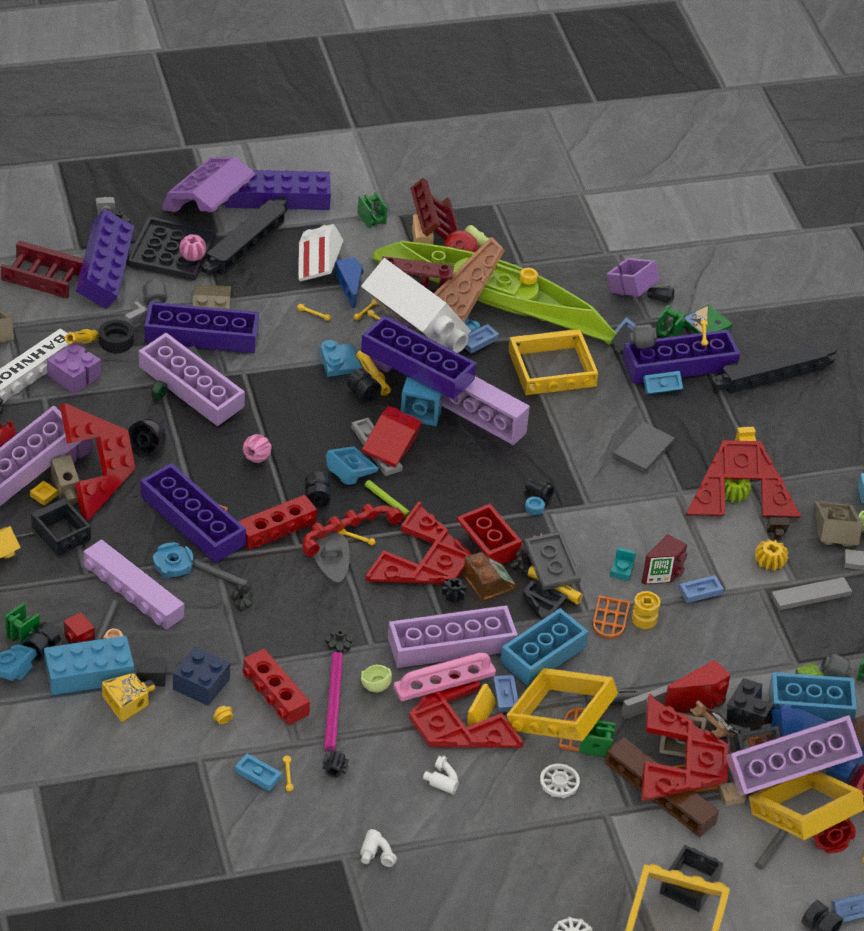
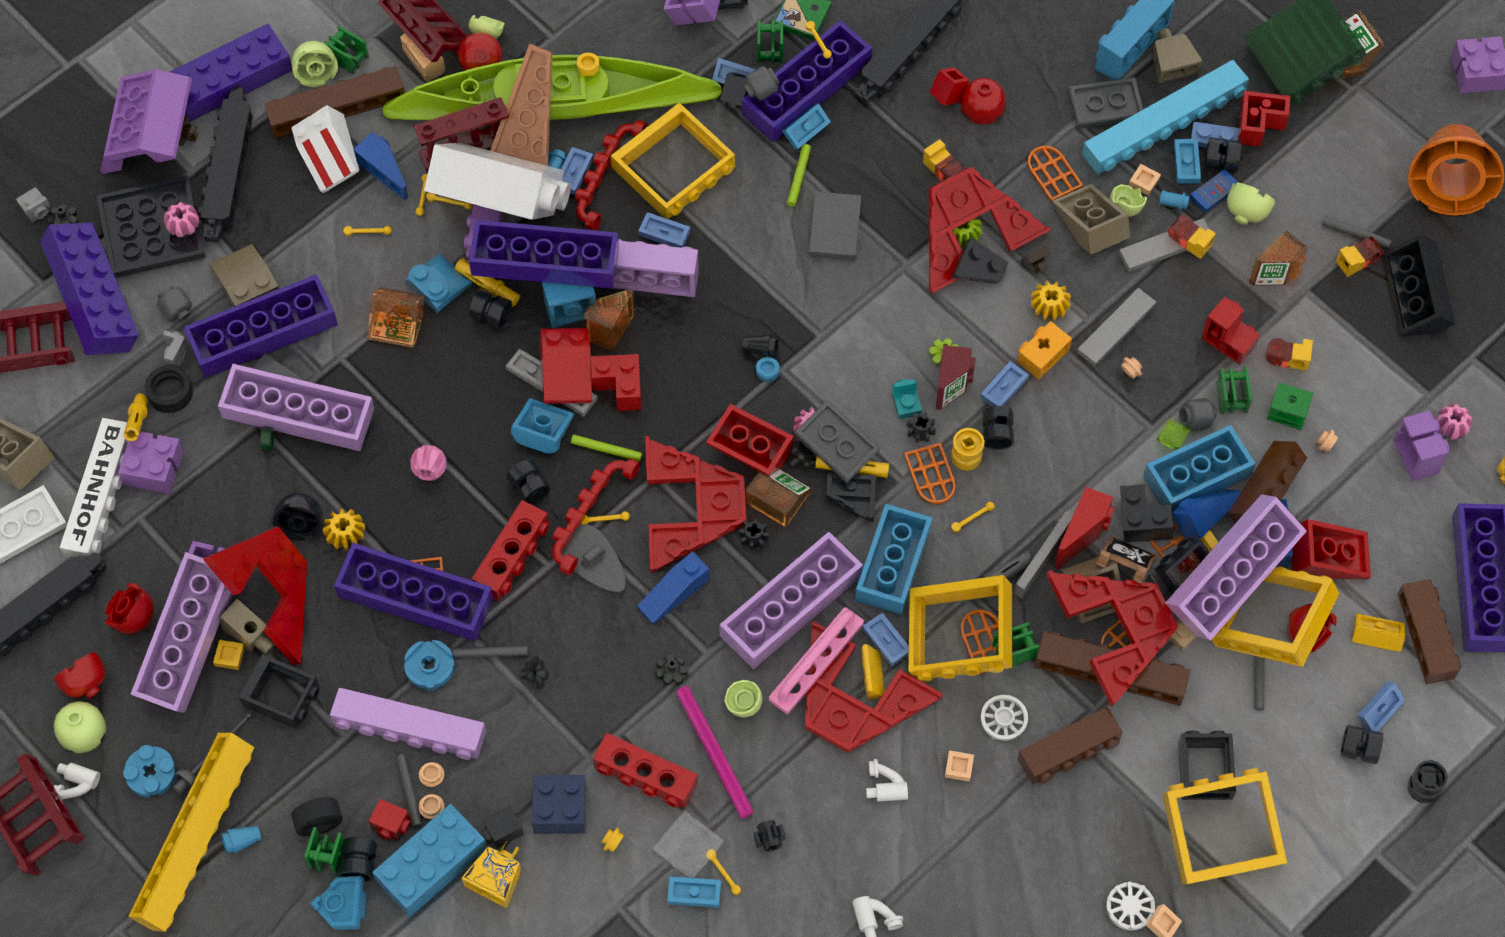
camera: 25 degrees left, 20 degrees up
none -> dark brown tile [179,115,199,146]
none -> reddish brown brick [264,66,405,138]
none -> yellowish green cylinder [291,41,338,87]
none -> black tyre [291,797,343,836]
none -> yellow gear [323,508,365,551]
none -> clear orange slope [367,287,425,348]
none -> light nougat plate [419,762,445,788]
none -> red bar [575,120,648,231]
none -> clear orange slope [584,290,635,352]
none -> red brick [591,354,641,411]
none -> blue slope [637,552,709,625]
none -> medium blue plate [638,212,690,248]
none -> clear tile [652,811,725,878]
none -> lime bar [787,144,811,207]
none -> black gear [907,412,936,443]
none -> red brick [930,67,970,106]
none -> light nougat plate [945,750,974,782]
none -> black wing [951,238,1009,284]
none -> yellow hinge [951,501,995,533]
none -> red cylinder [960,78,1006,125]
none -> black wheel [982,406,1014,450]
none -> light orange brick [1017,321,1072,380]
none -> reddish brown brick [1017,707,1123,785]
none -> orange window [1028,146,1083,202]
none -> light nougat plate [1120,357,1142,379]

